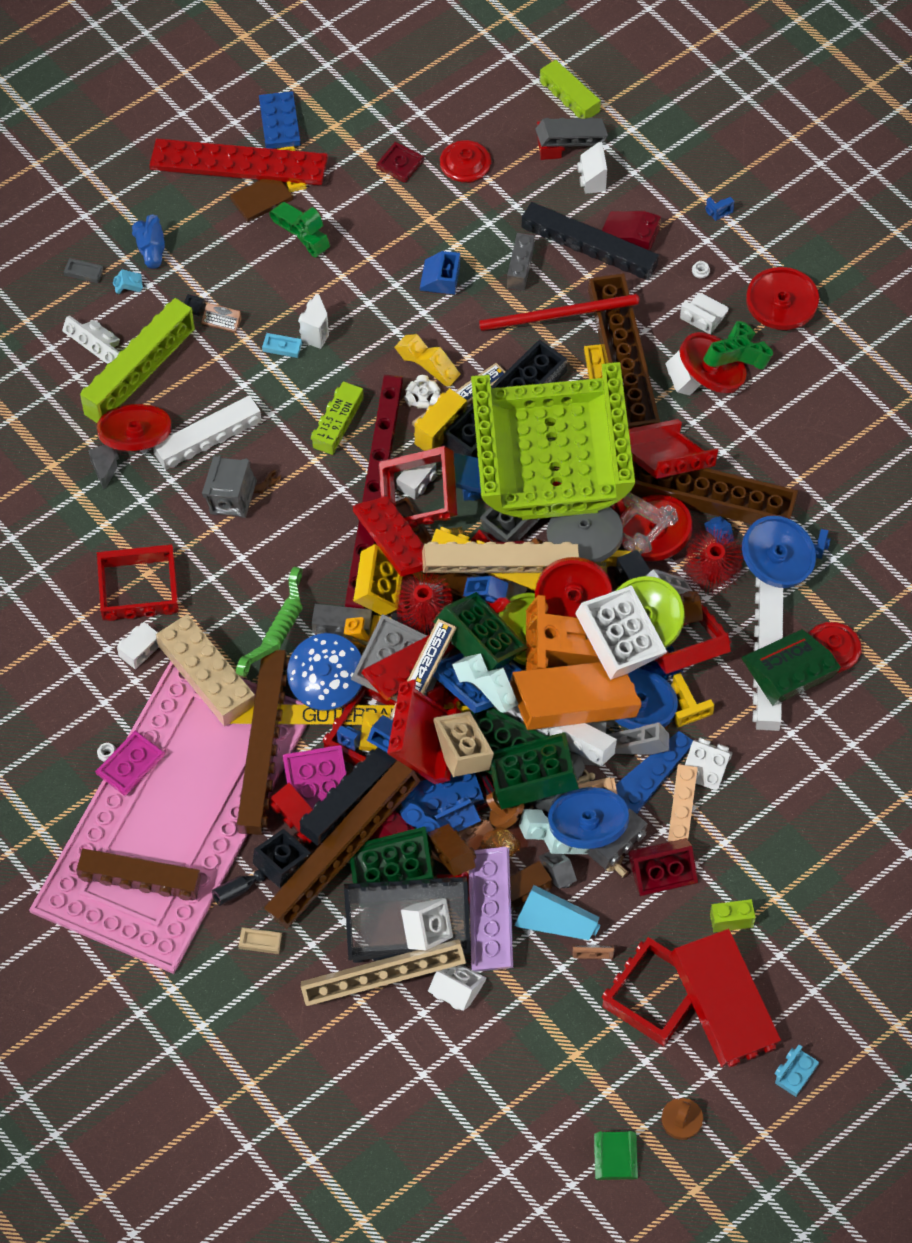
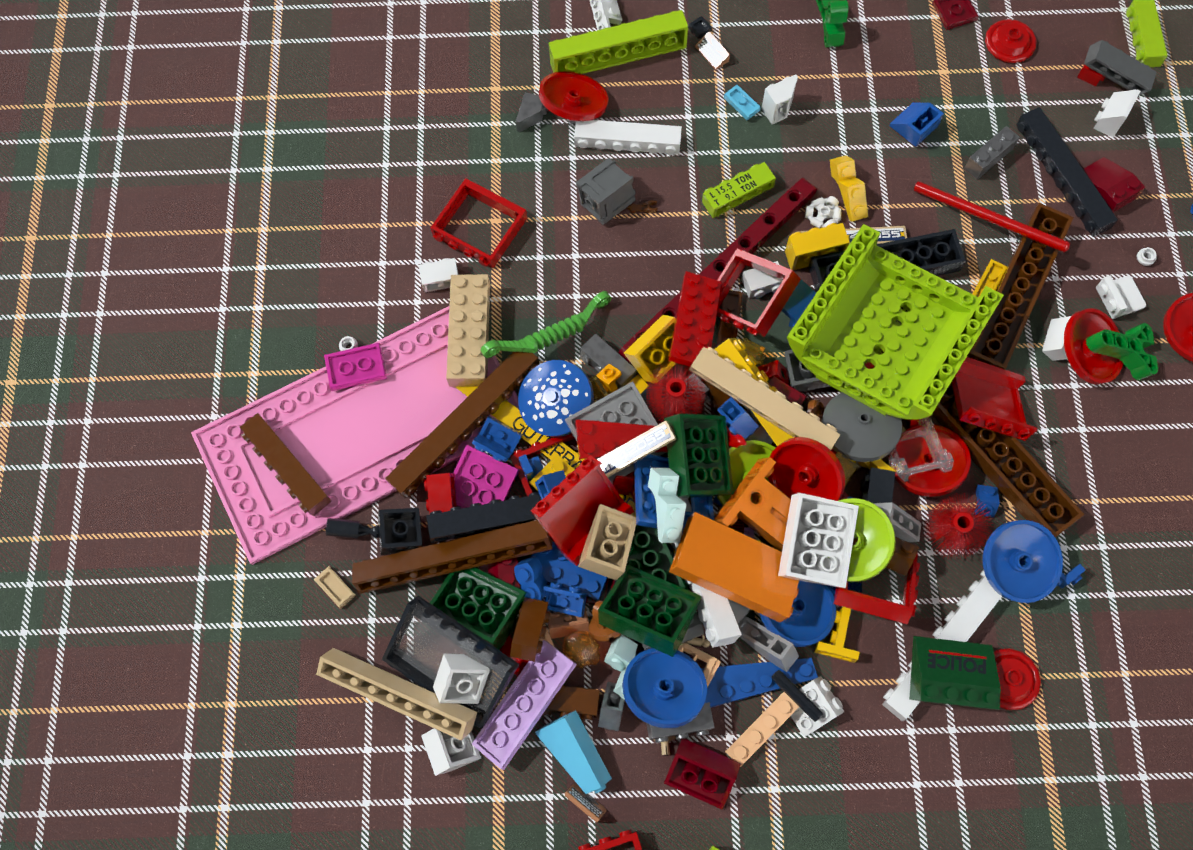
camera: 40 degrees right, 10 degrees up
none -> blue bracket [472,416,523,462]
none -> black axle [771,670,823,722]

